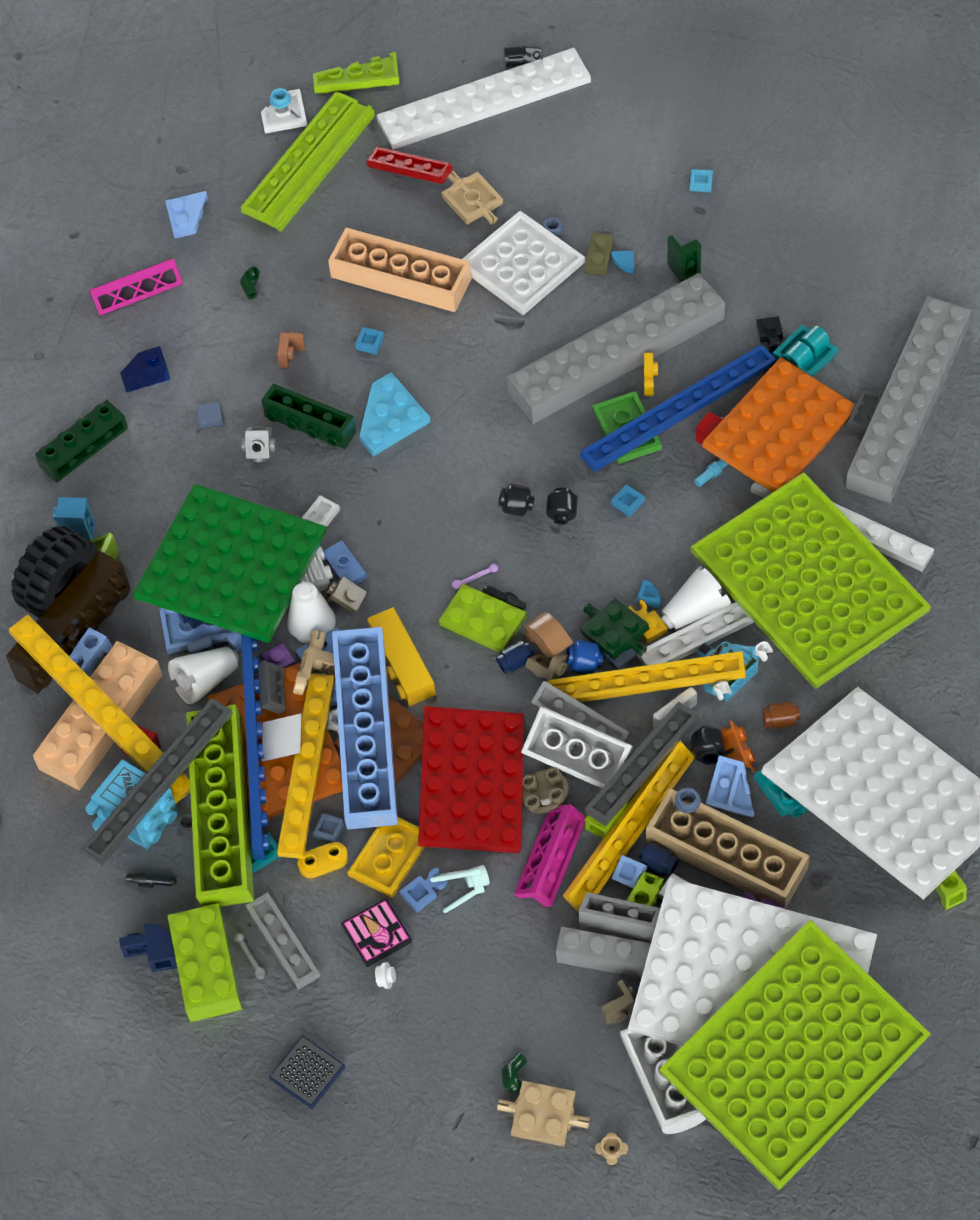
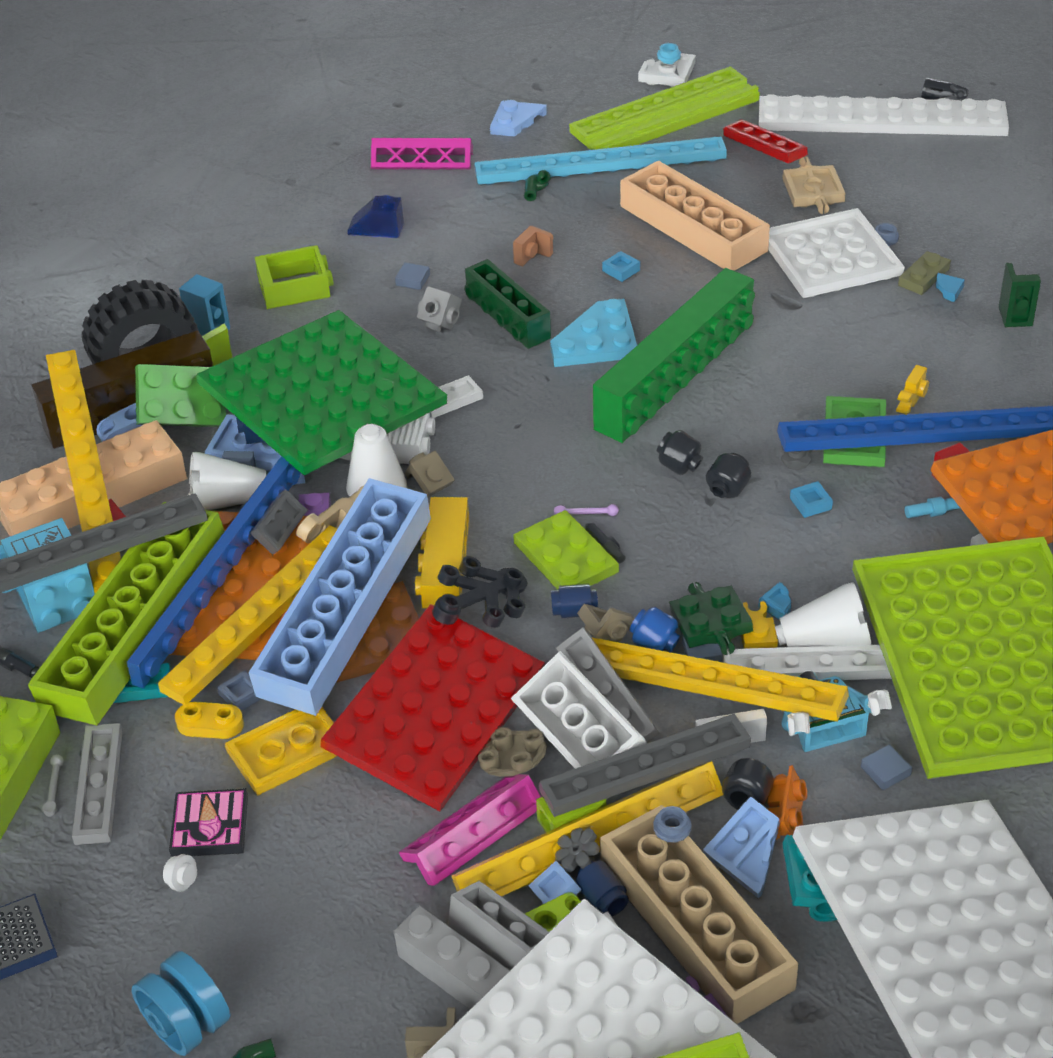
camera: 25 degrees right, 15 degrees down
dark green brick [35,399,128,483] -> none
white sticker [262,714,301,762] -> none
lime wing [313,52,400,94] -> none
medium blue plate [323,541,367,584] -> none
medium blue plate [400,868,448,913] -> none
light aqua plant [430,865,489,913] -> none
light grey brick [507,273,725,424] -> none
medium nougat brick [522,612,573,658] -> none
dark orange brick [762,701,800,730] -> none
none -> dark azure wheel [131,951,231,1056]
none -> bright green plate [135,364,226,427]
none -> lime window [254,245,334,309]
none -> black plant [432,556,528,628]
none -> medium azure plate [474,137,727,185]
none -> dark grey plant [555,828,600,872]
none -> green brick [593,268,755,443]
none -> sand blue tile [861,744,912,790]

